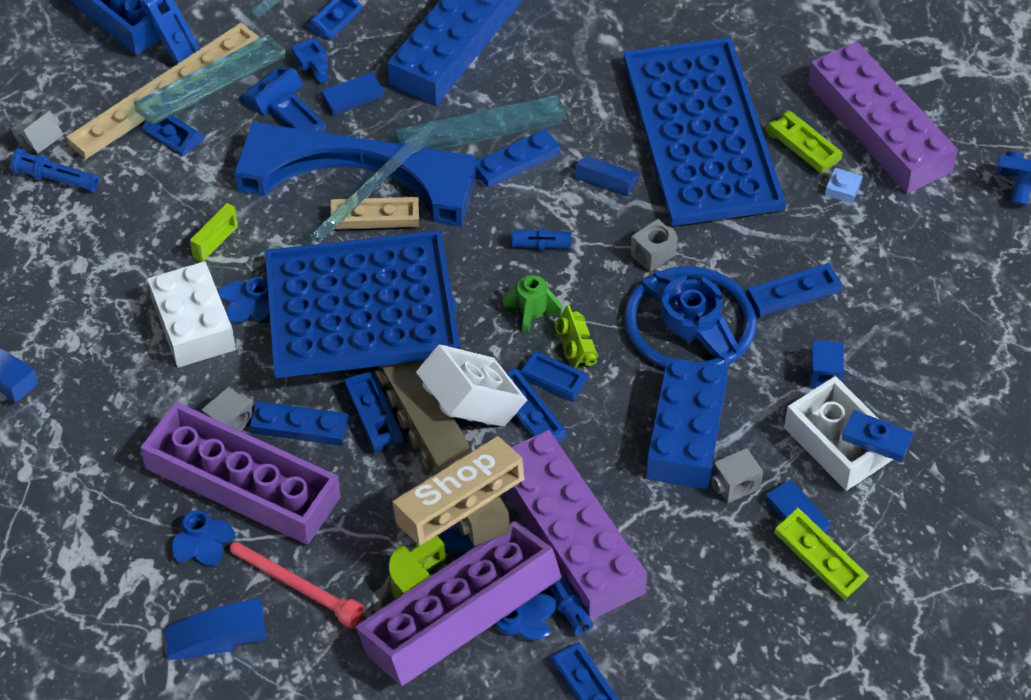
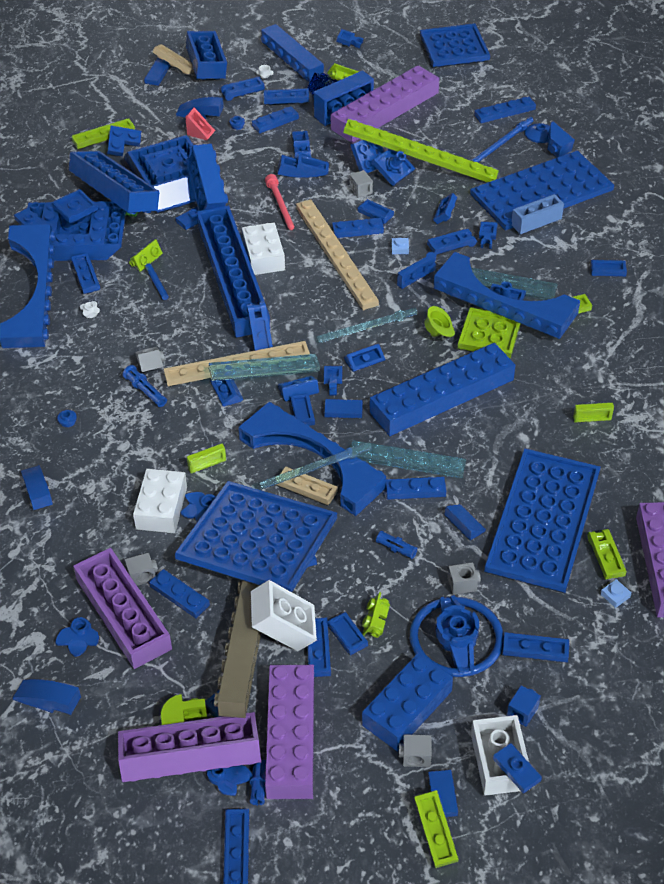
camera: 30 degrees right, 5 degrees down
coral piece [230,542,365,629] -> none
blue plate [344,370,404,453] -> none
tan brick [392,436,525,546] -> none
bright green brick [503,275,562,333] -> none

